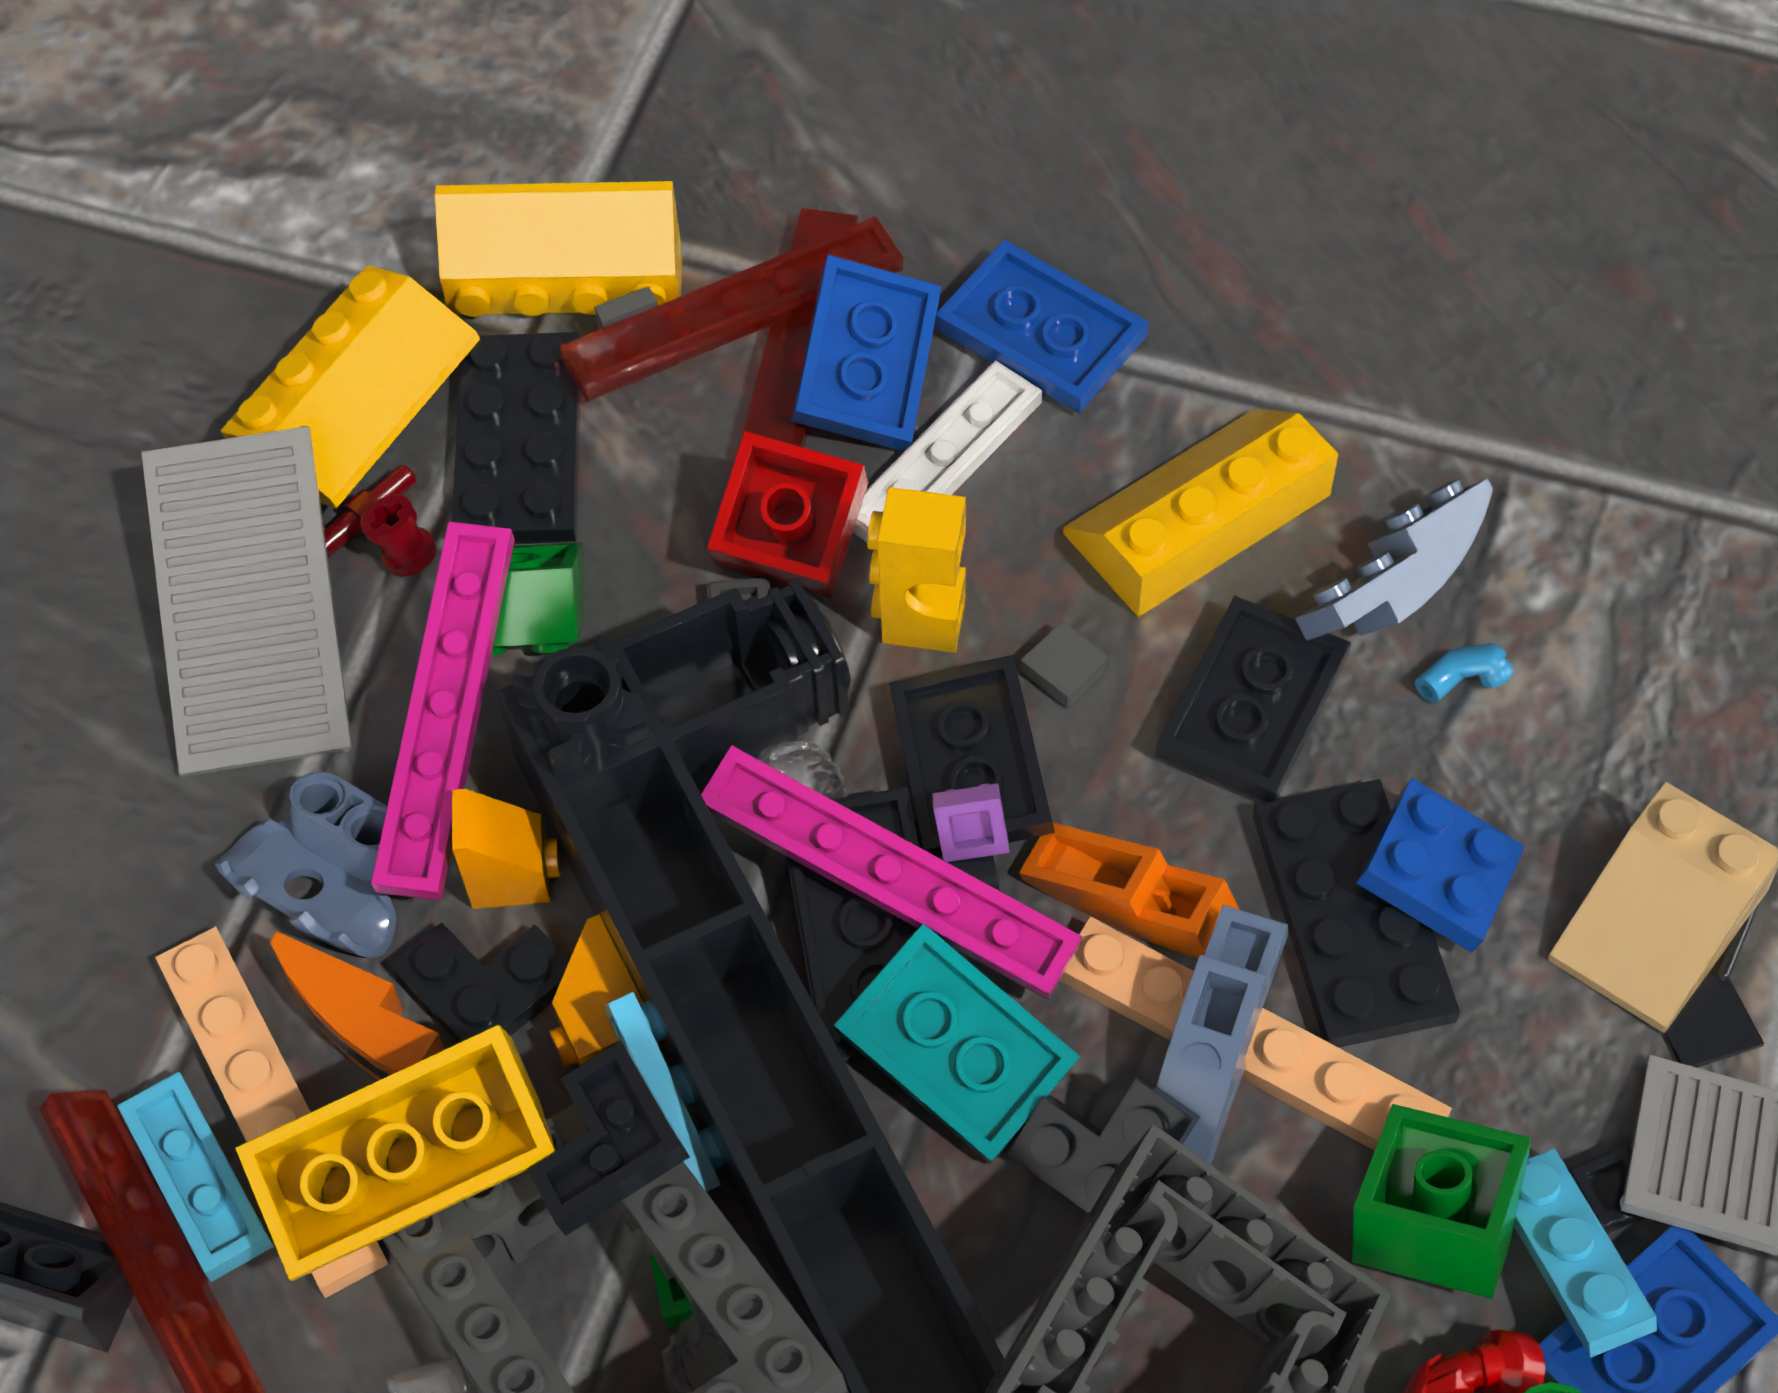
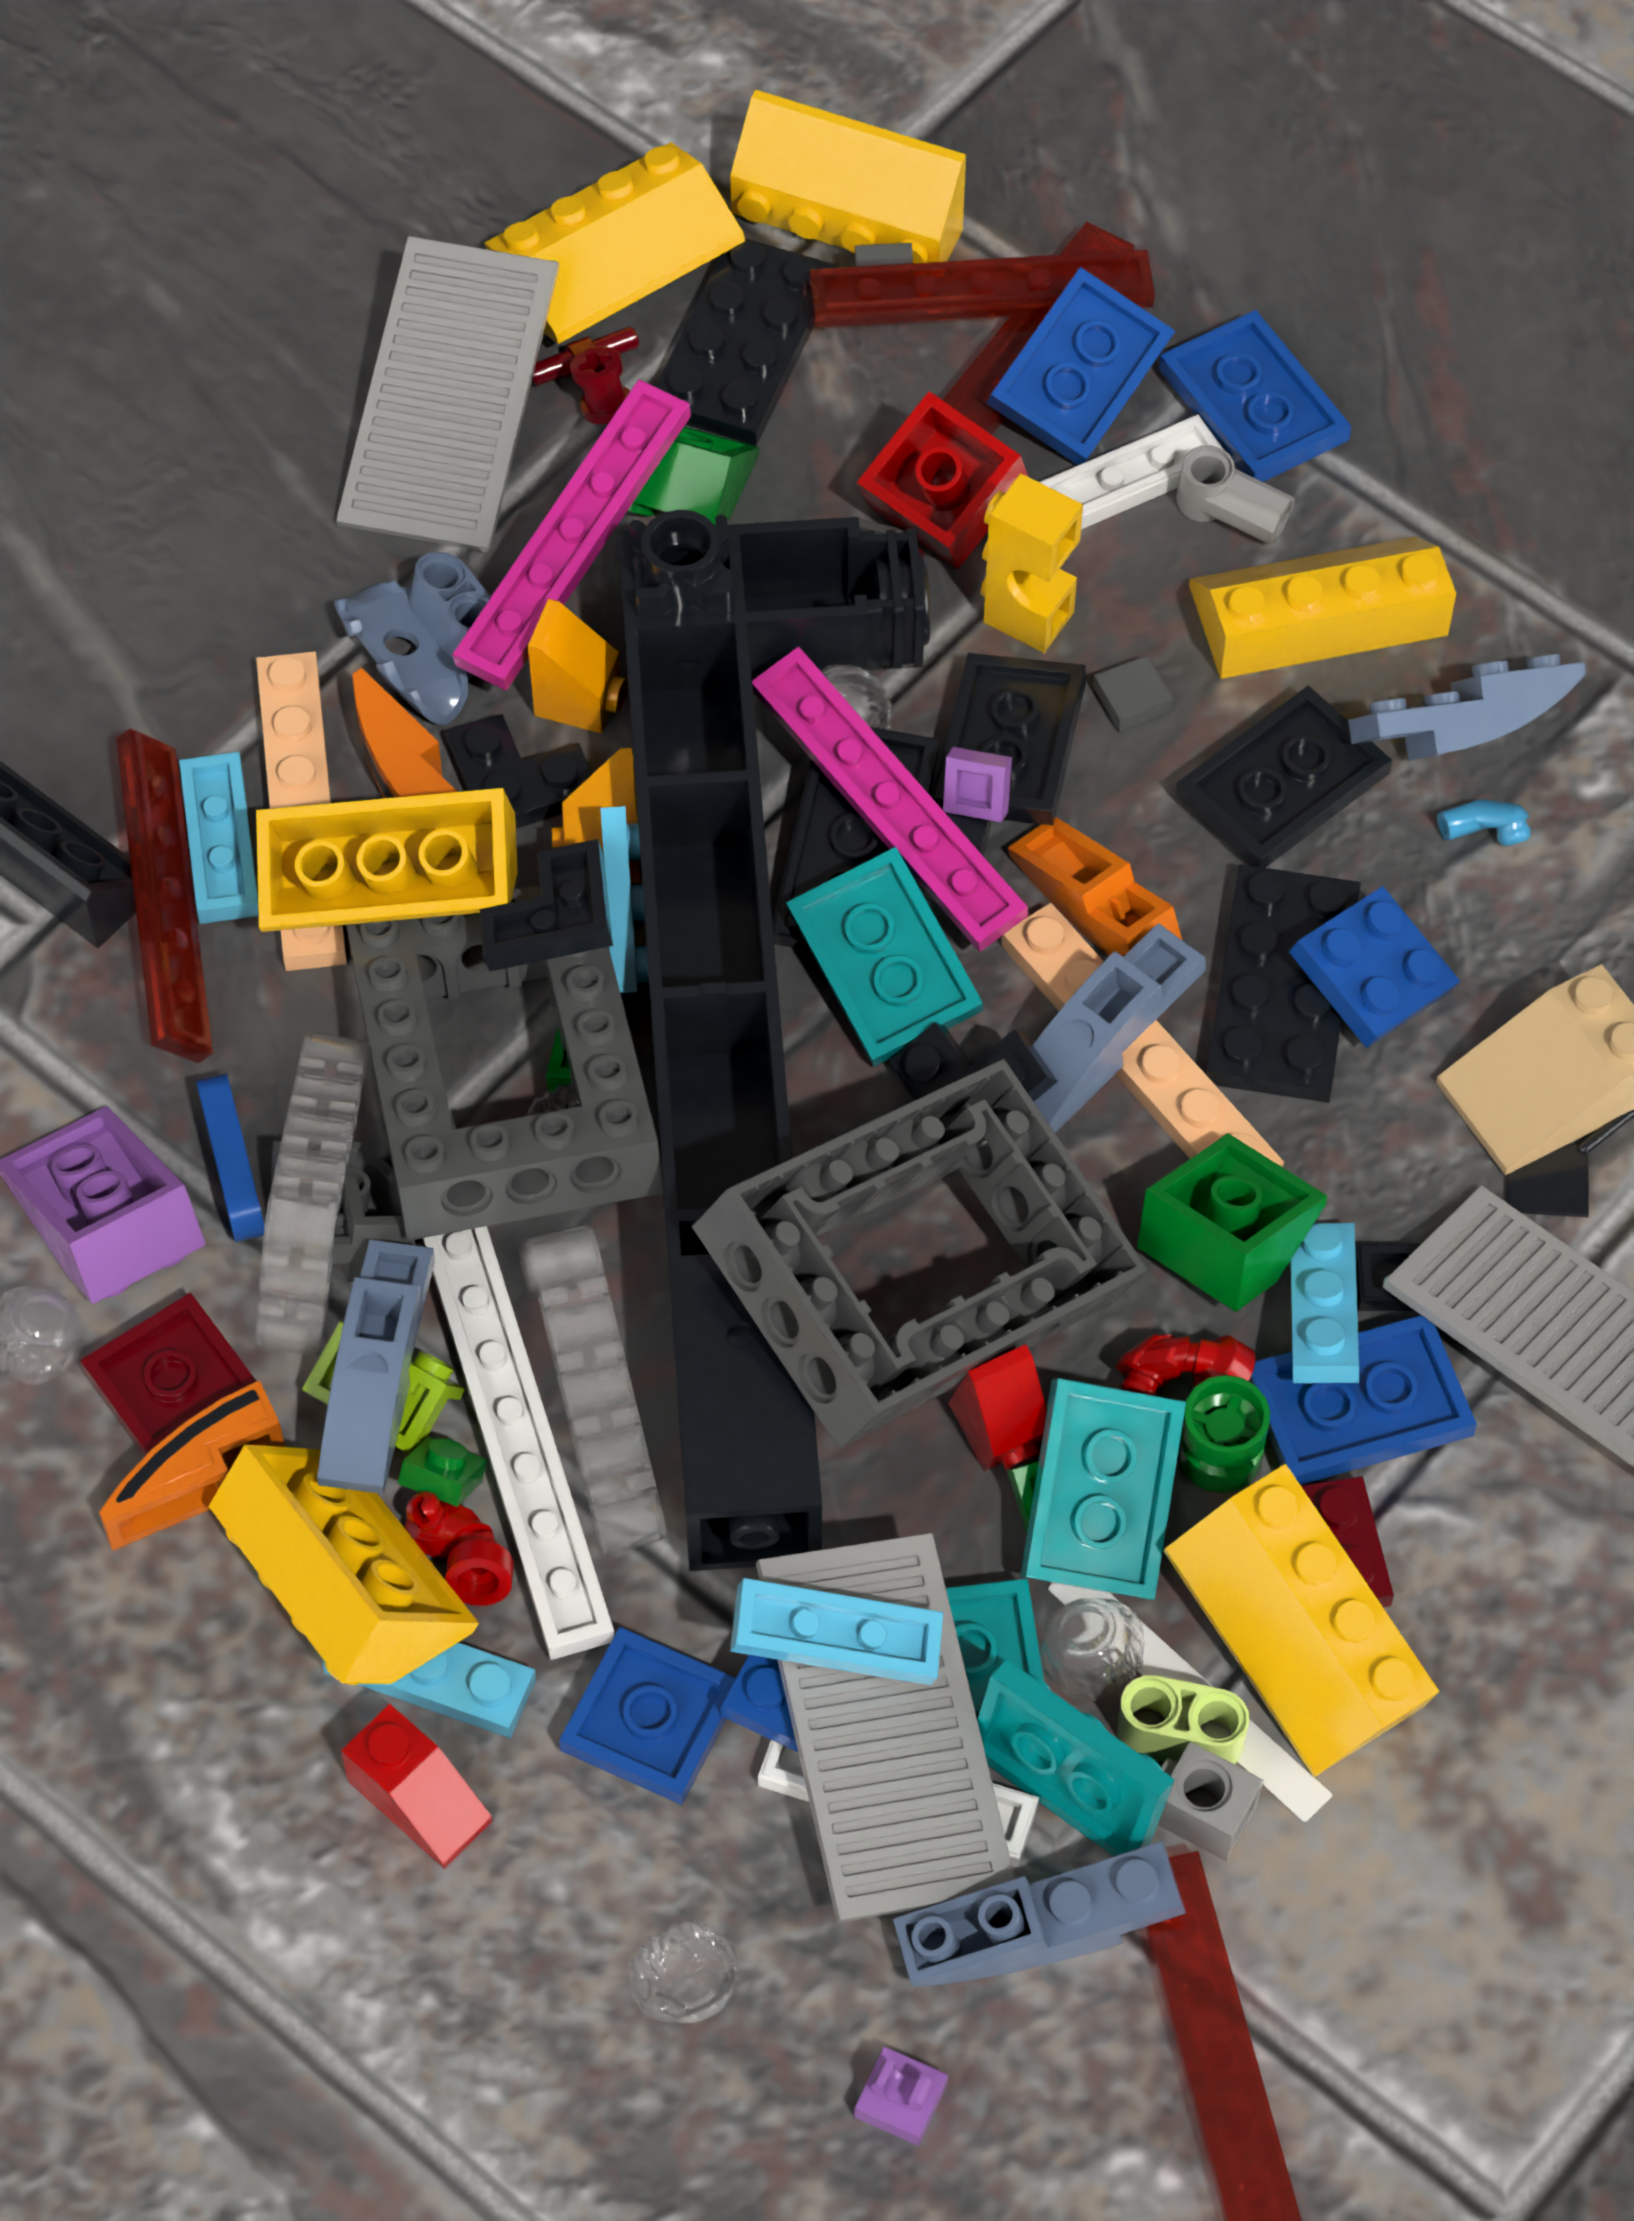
camera: 20 degrees right, 0 degrees up
none -> light grey piece [1176,445,1296,545]

